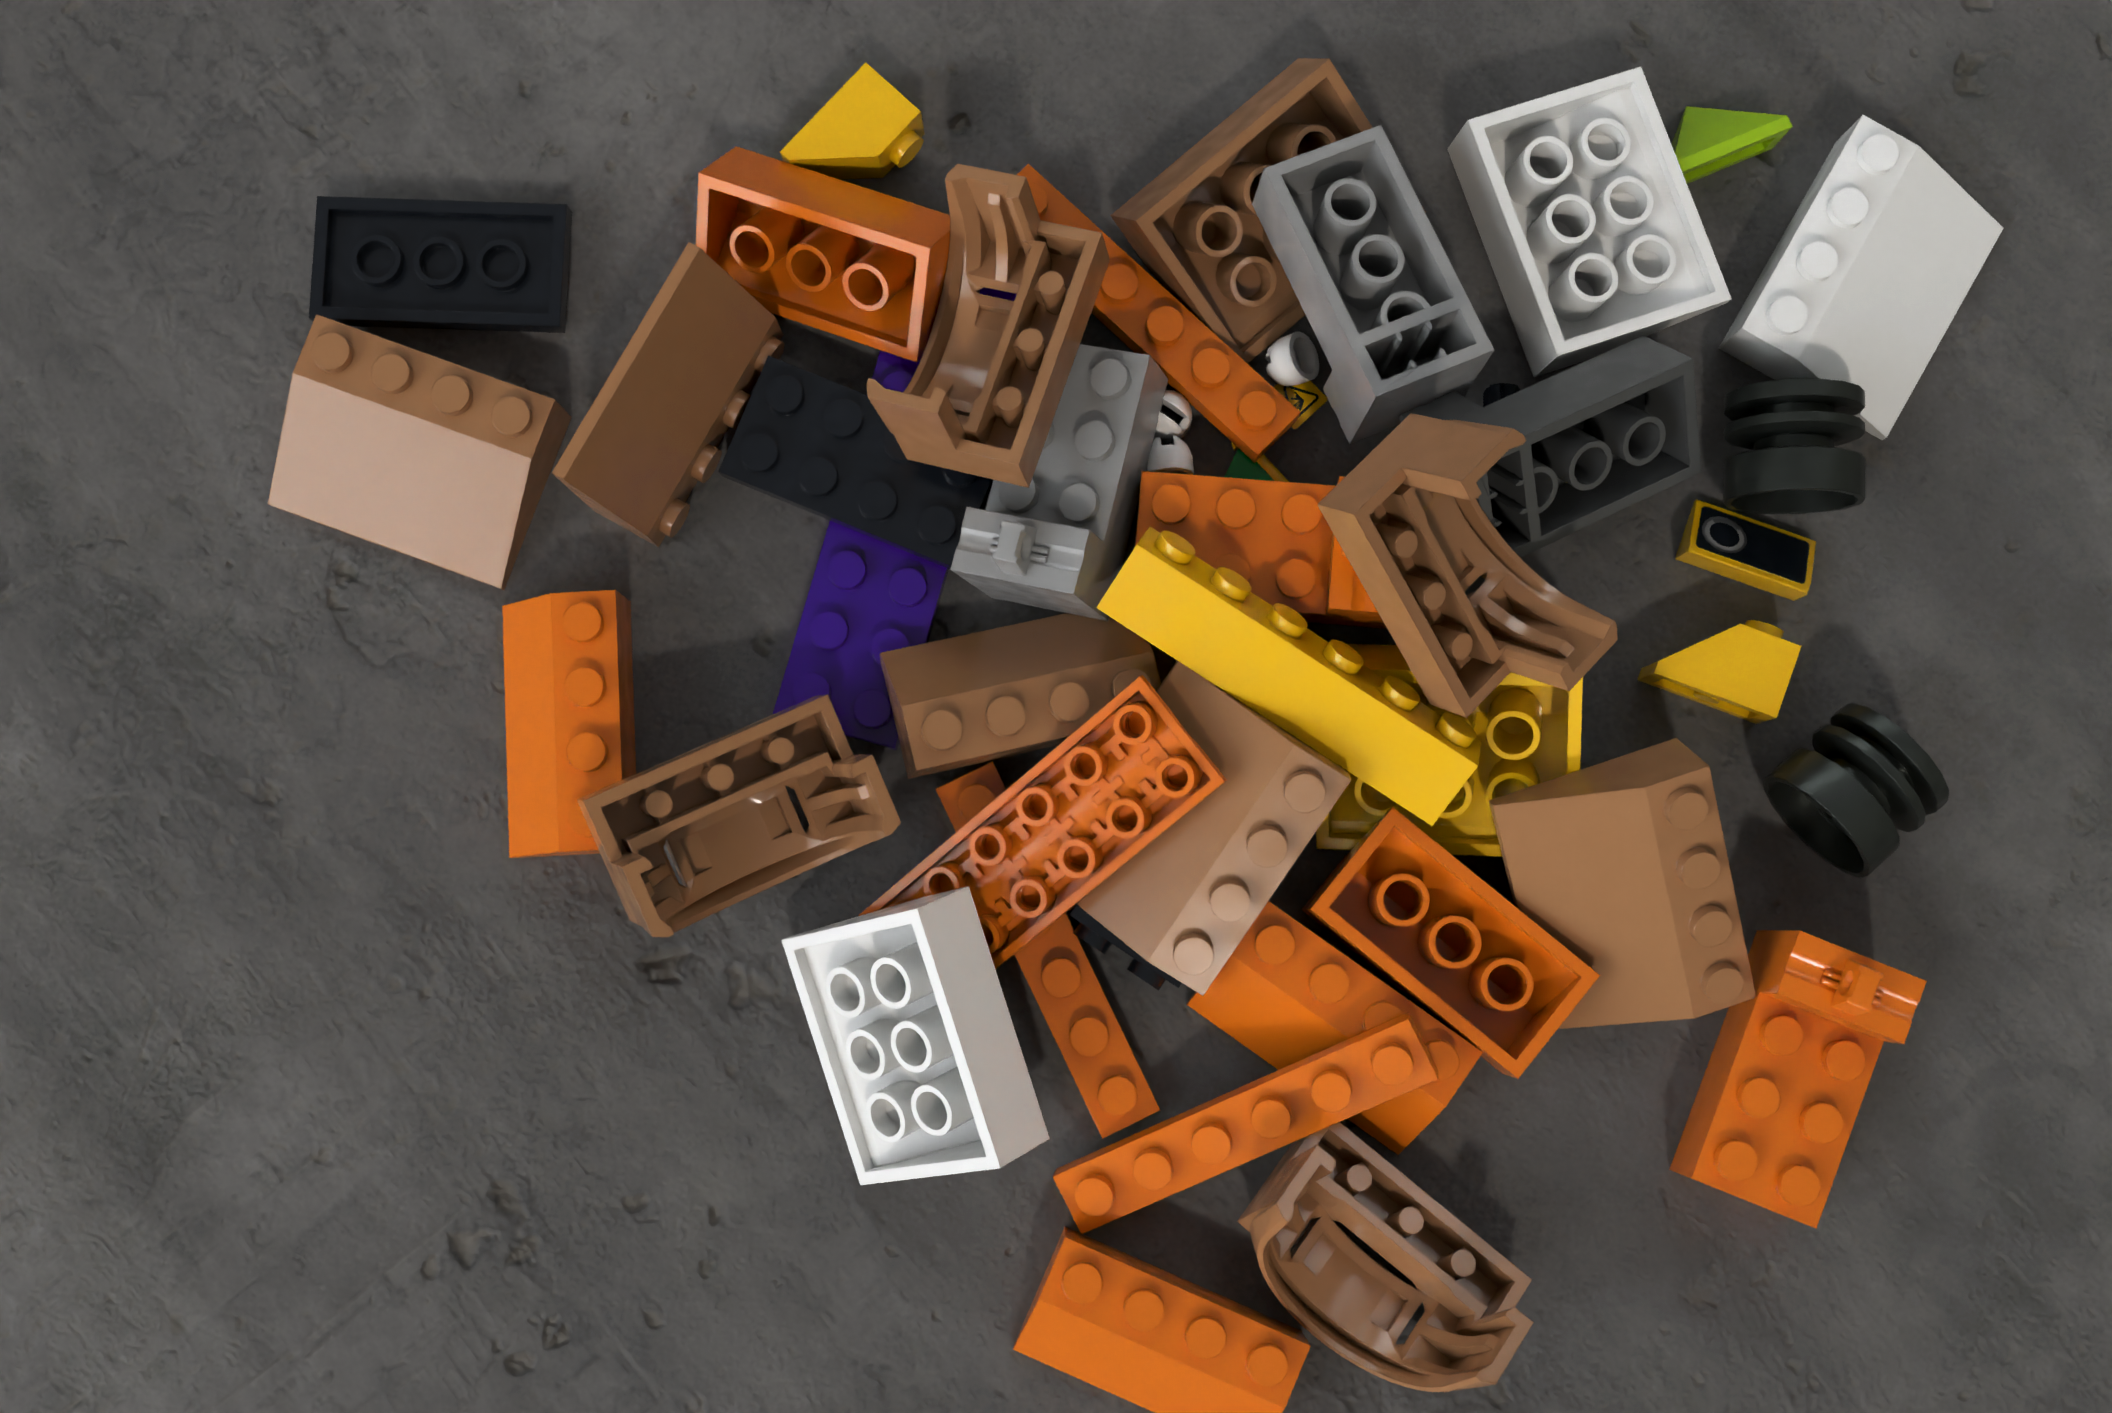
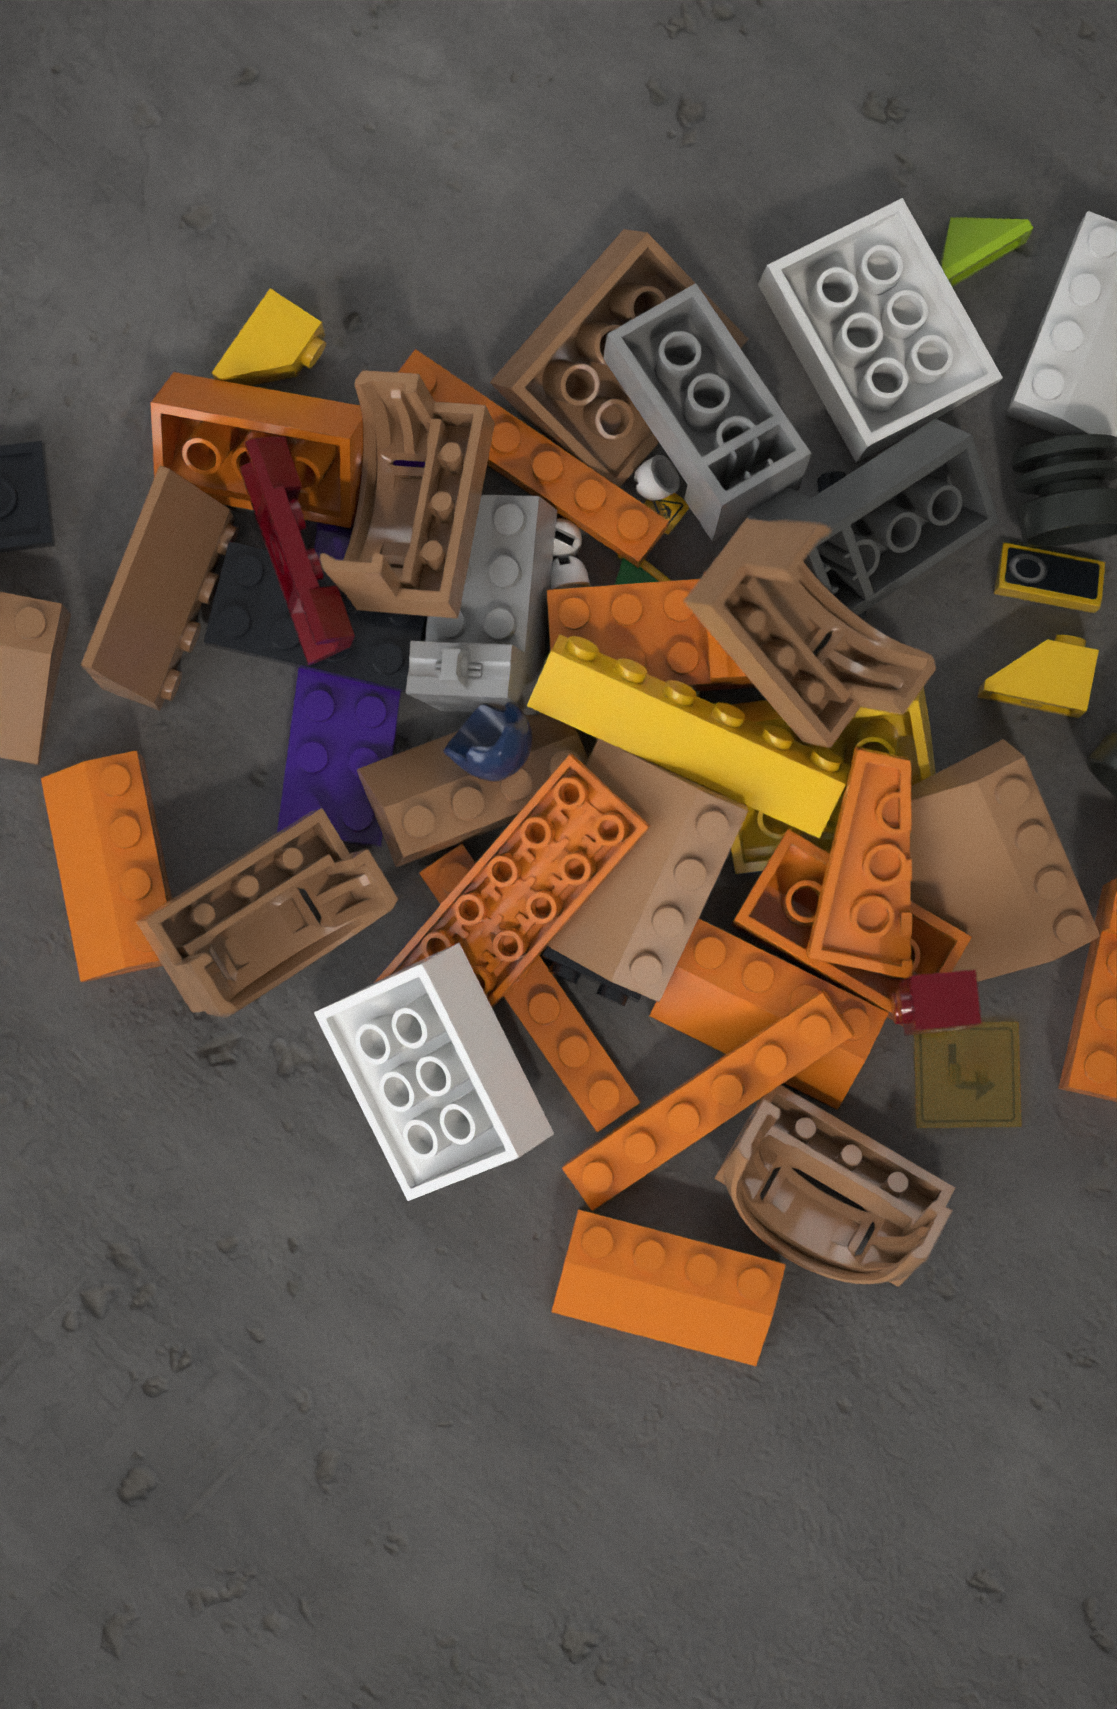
camera: 10 degrees left, 0 degrees up
none -> dark red piece [239,436,355,665]
none -> dark blue hair [443,702,533,781]
none -> orange wing [806,747,913,978]
none -> dark red brick [891,969,982,1036]
none -> clear yellow piece [914,1022,1022,1128]

